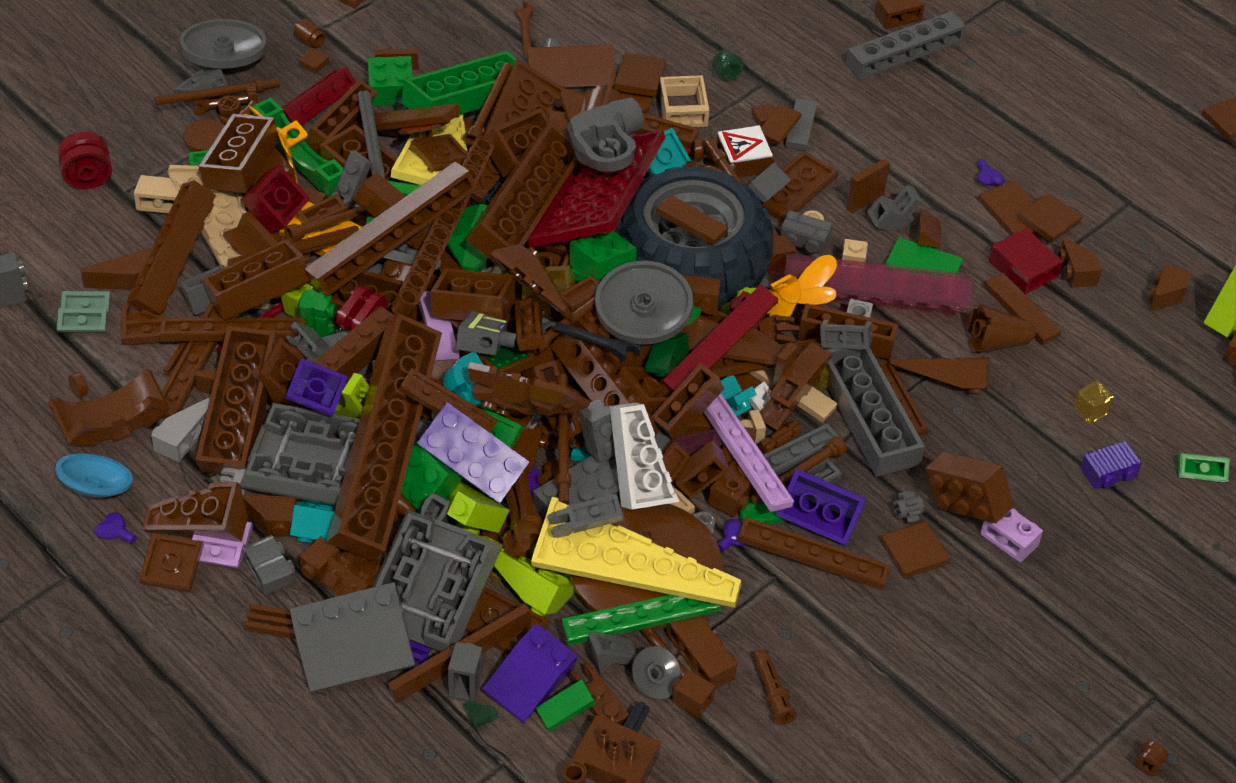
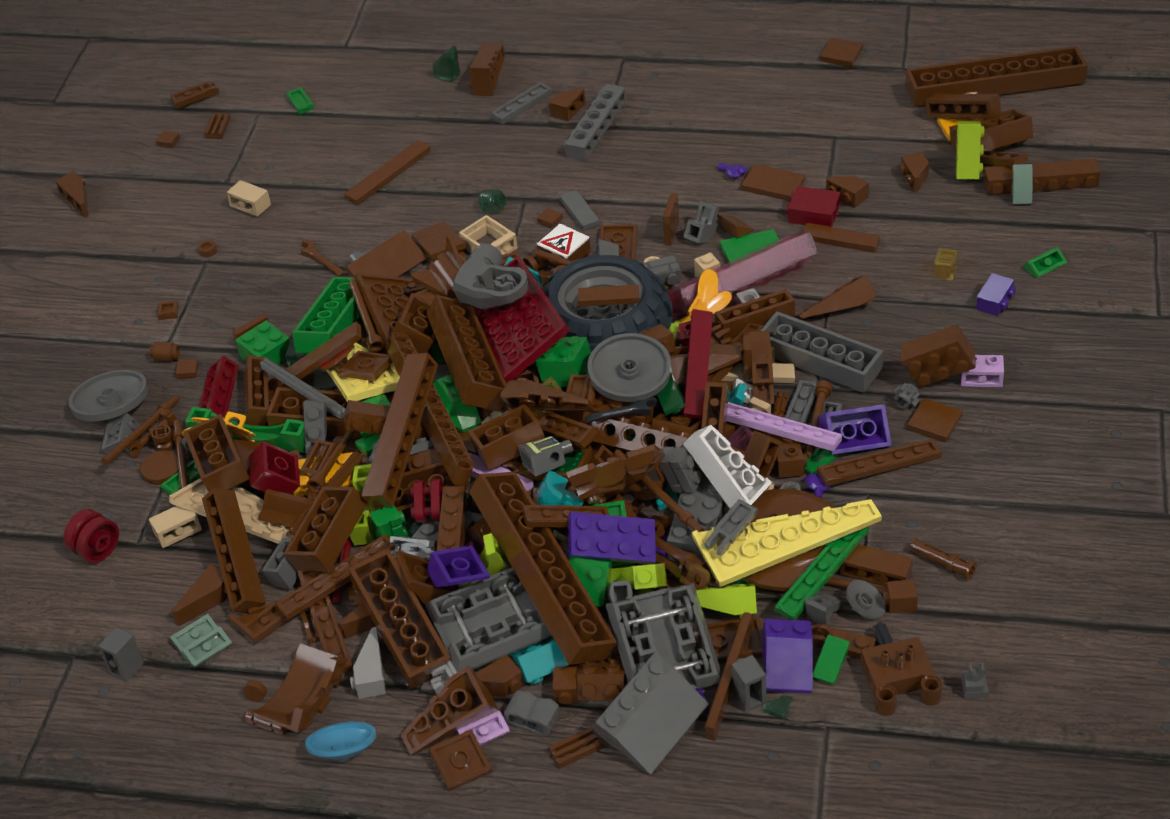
camera: 30 degrees left, 5 degrees down
dark purple rock [94,512,137,544] -> none
reddish brown slope [761,105,802,144] -> none
dark grey hinge [820,320,873,350] -> none
reddish brown cone [967,305,1036,352] -> none
reddish brown tile [1018,193,1082,243] -> none

